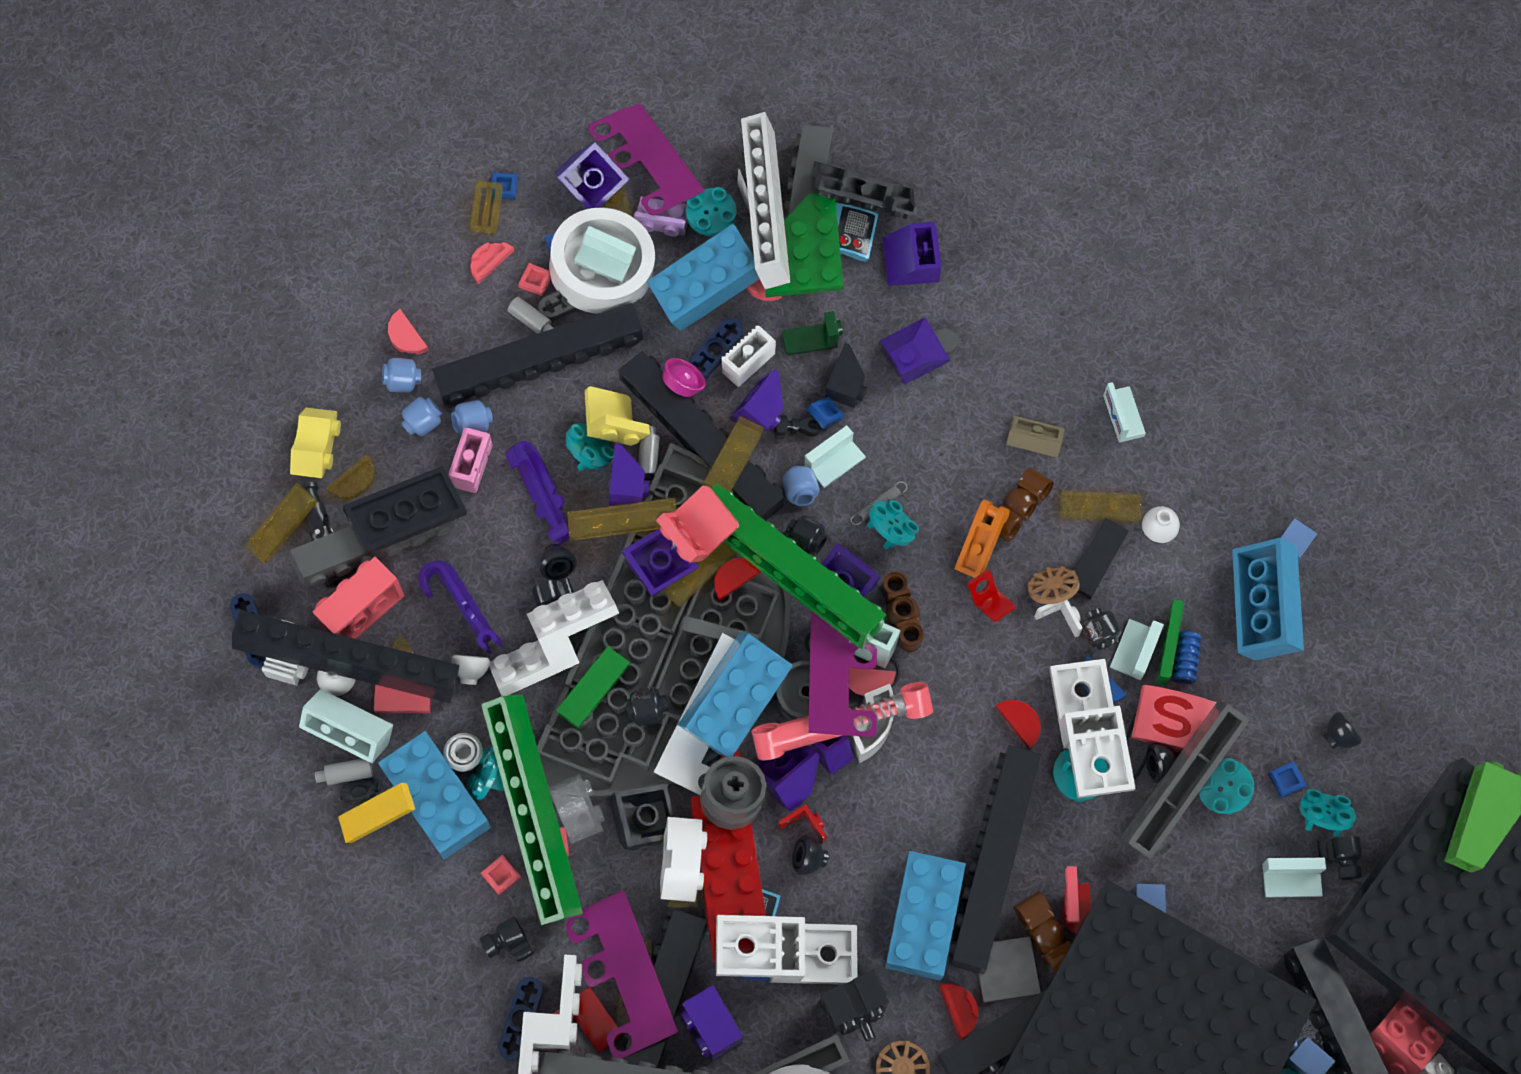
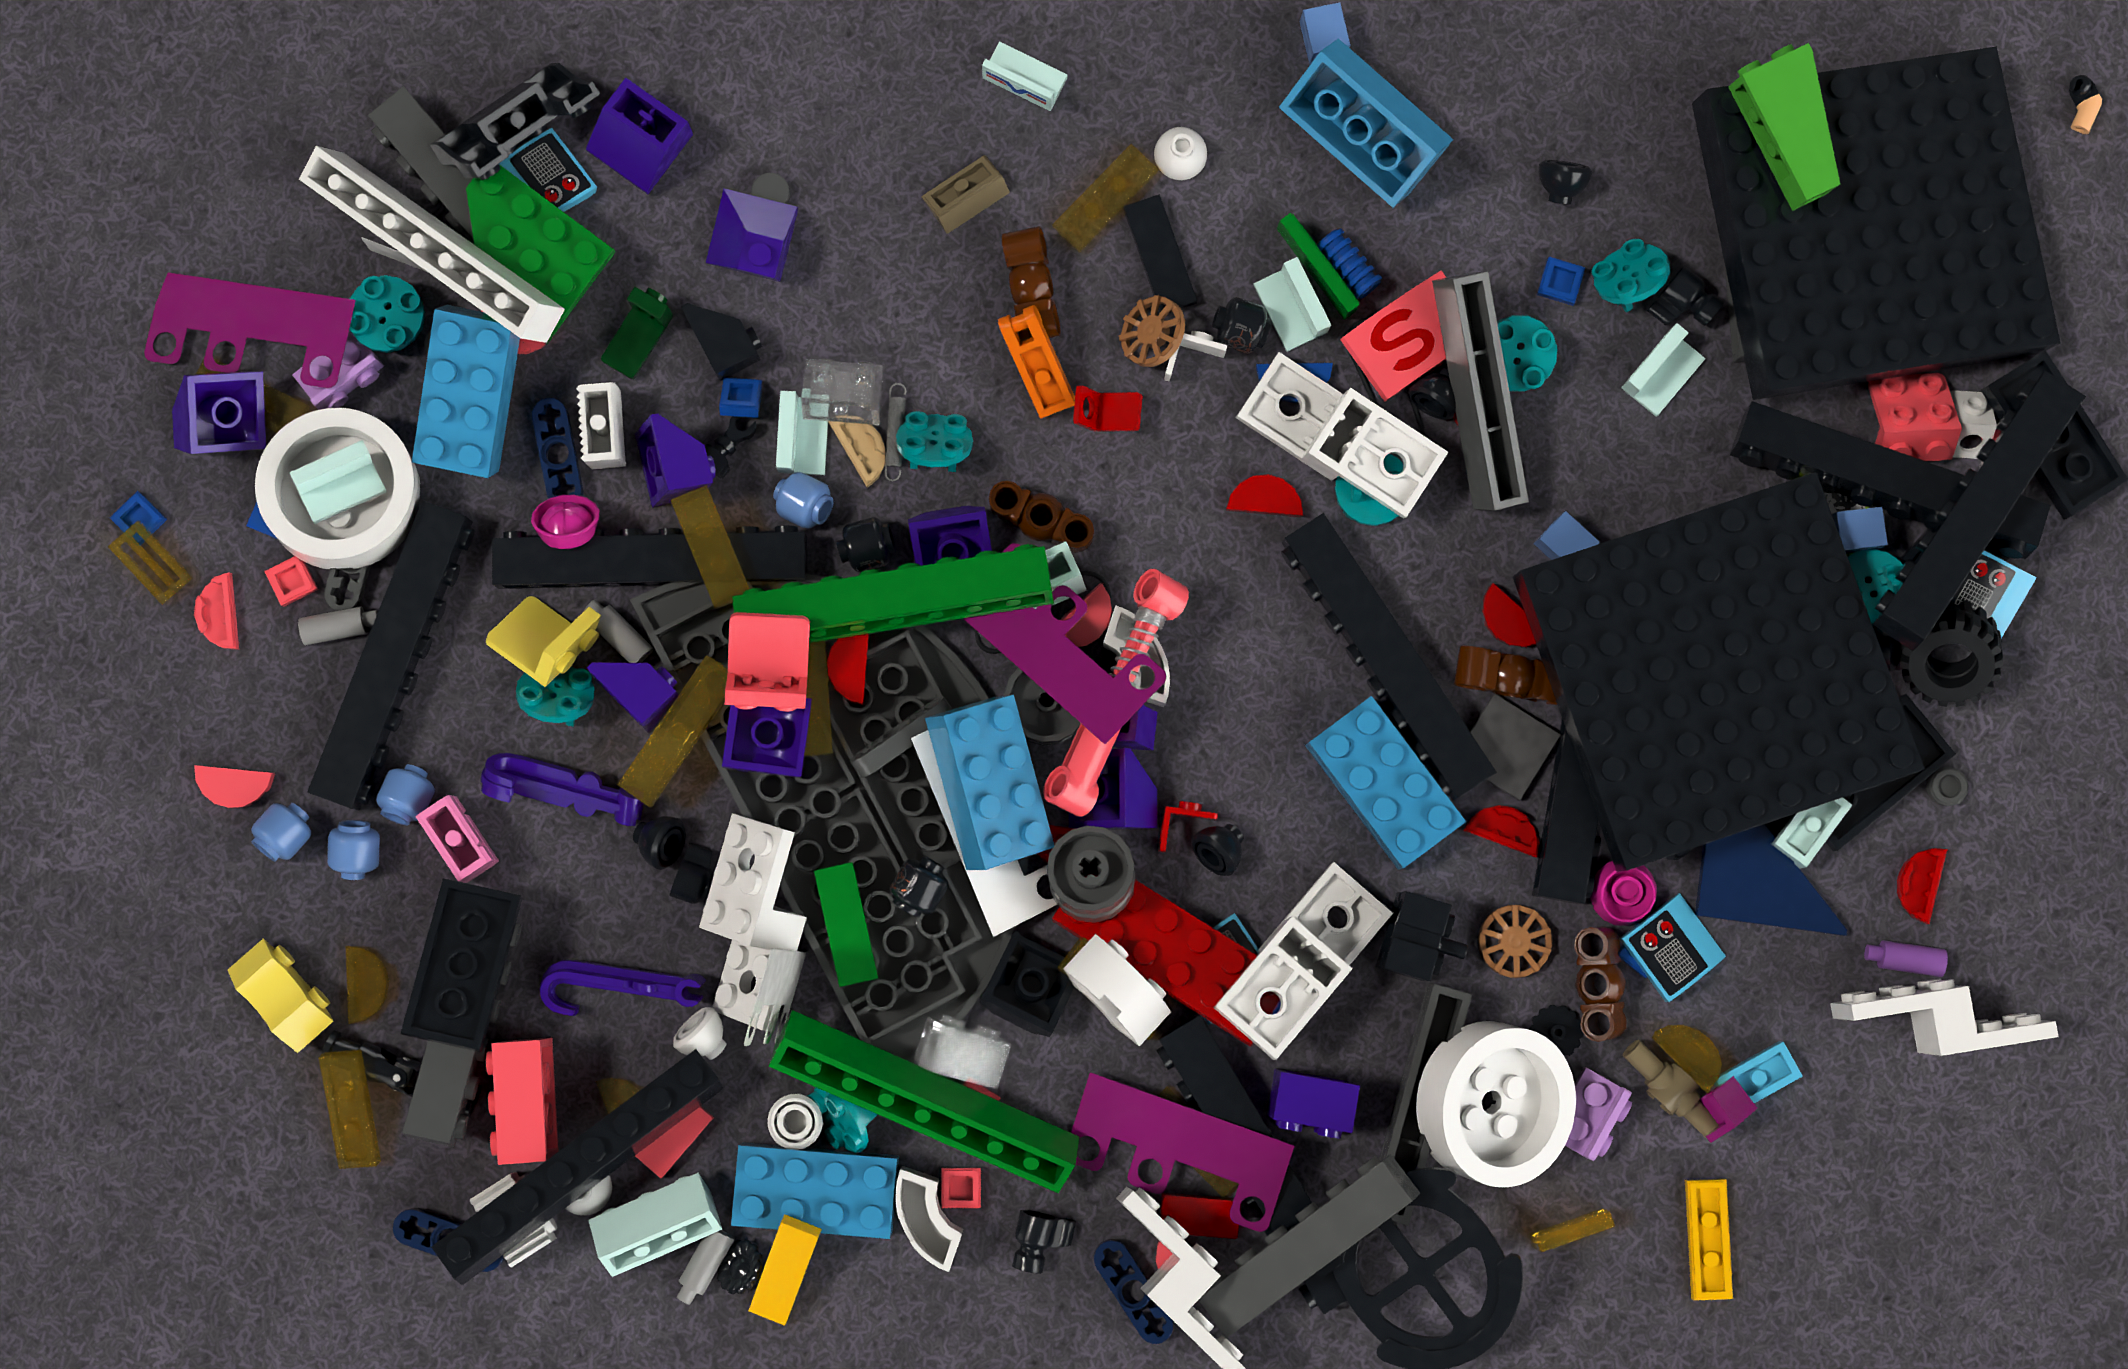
camera: 55 degrees left, 15 degrees up
coral tile [1064,866,1079,923] -> none
none -> white piece [744,948,806,1046]
none -> clear brick [801,358,884,425]
none -> tan tile [828,416,886,488]
none -> white brick [896,1166,963,1272]

